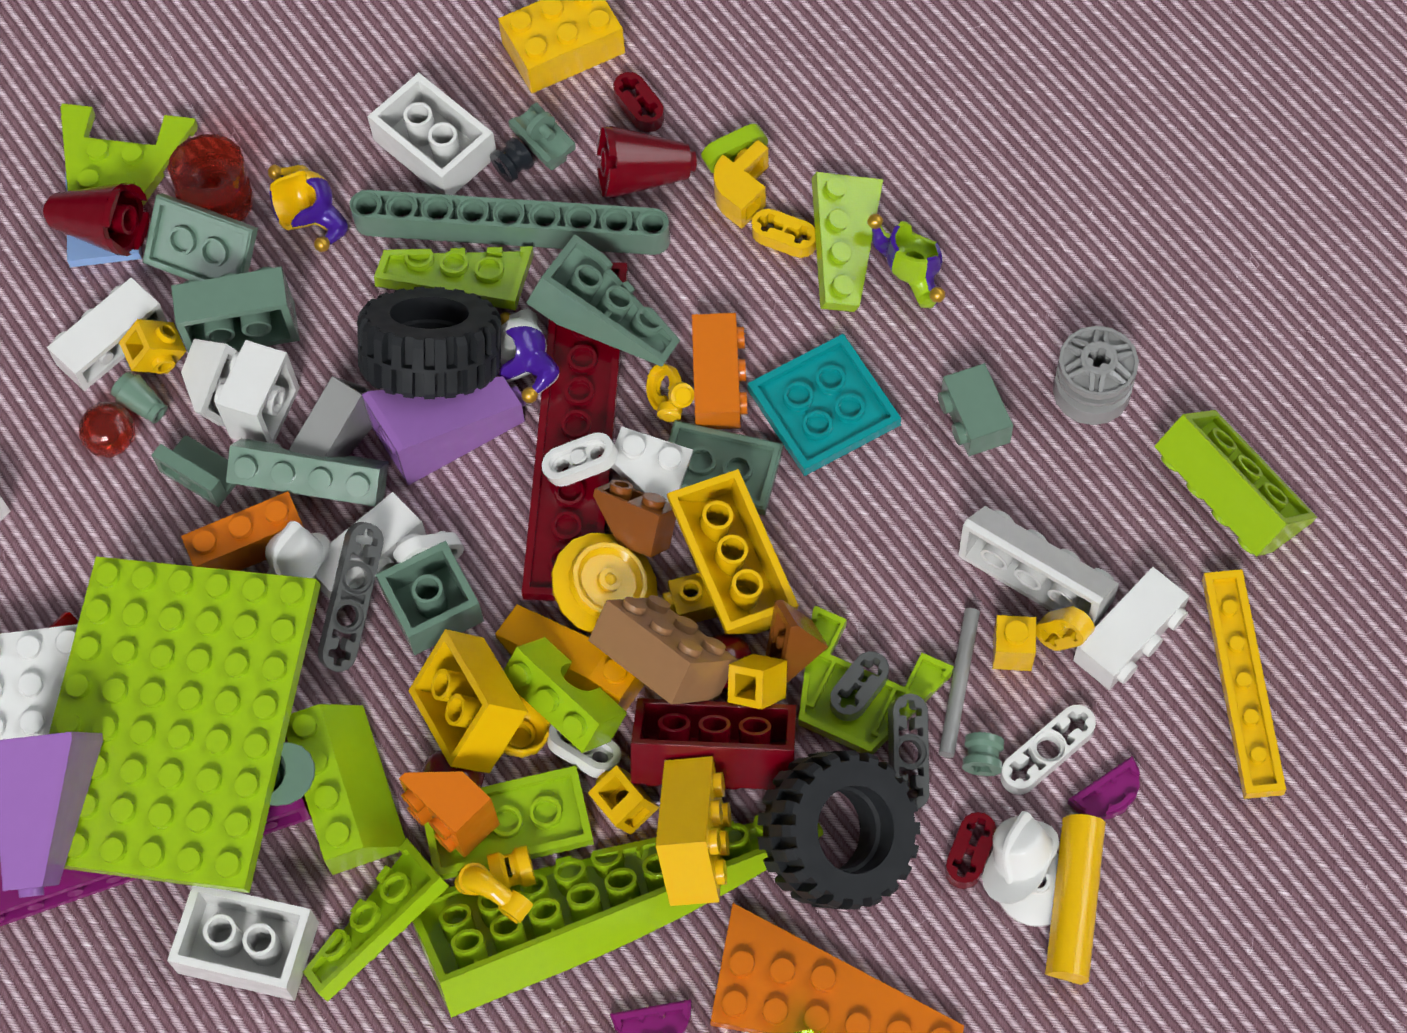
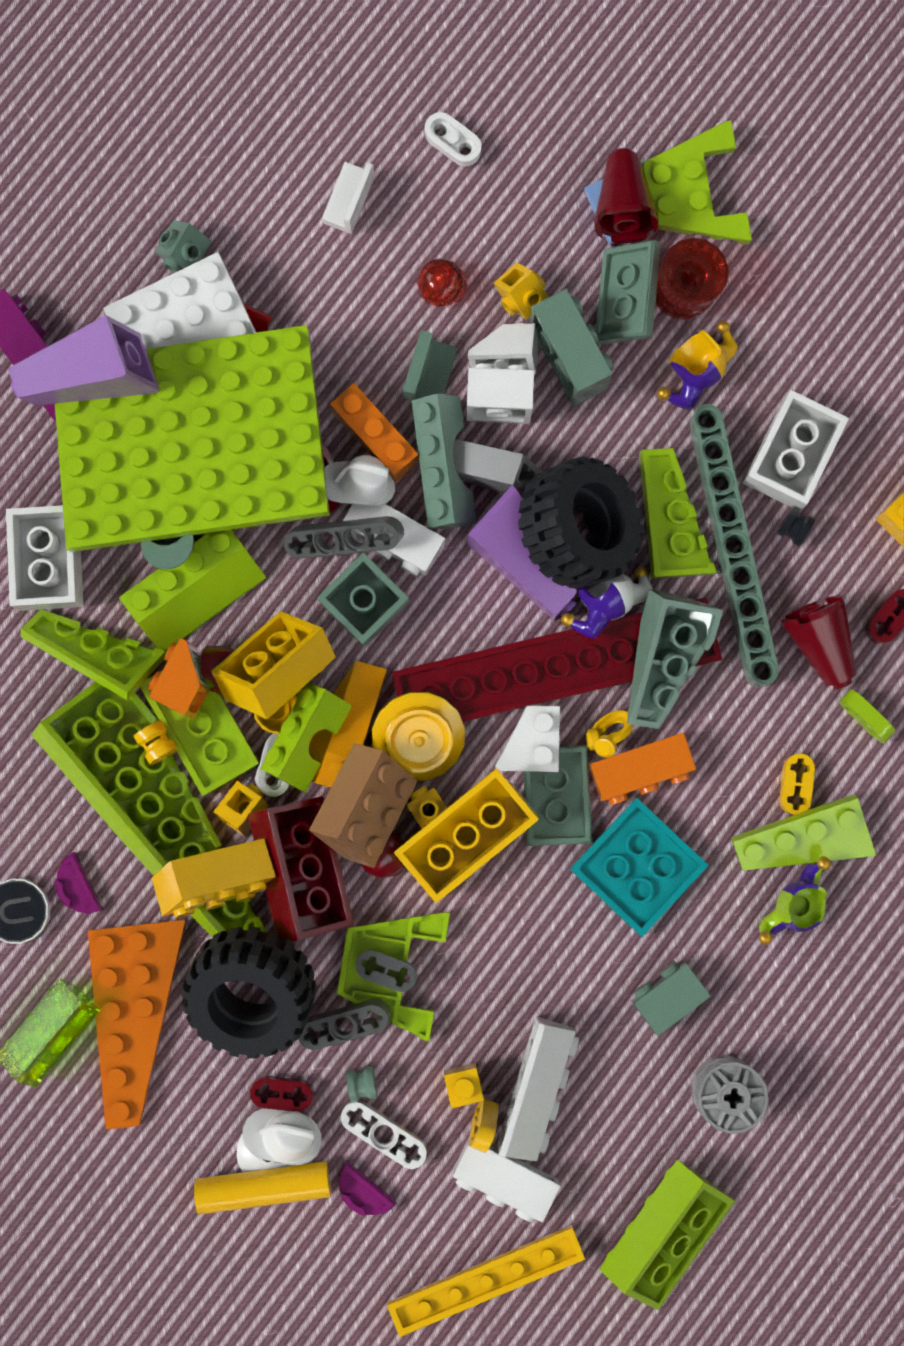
camera: 70 degrees right, 20 degrees up
white brick [47,278,167,391] -> none
sand green cone [111,372,168,424] -> none
white plate [393,531,464,564] -> none
yellow piece [454,863,534,924] -> none
sand green hips [508,102,576,170] -> none
white plate [542,433,618,486] -> none
dark orange slope [593,480,676,558] -> none
yellow brick [714,140,769,229] -> none
yellow brick [727,654,787,710] -> none
dark orange slope [766,599,828,683] -> none
light grey bar [939,608,980,758] -> none

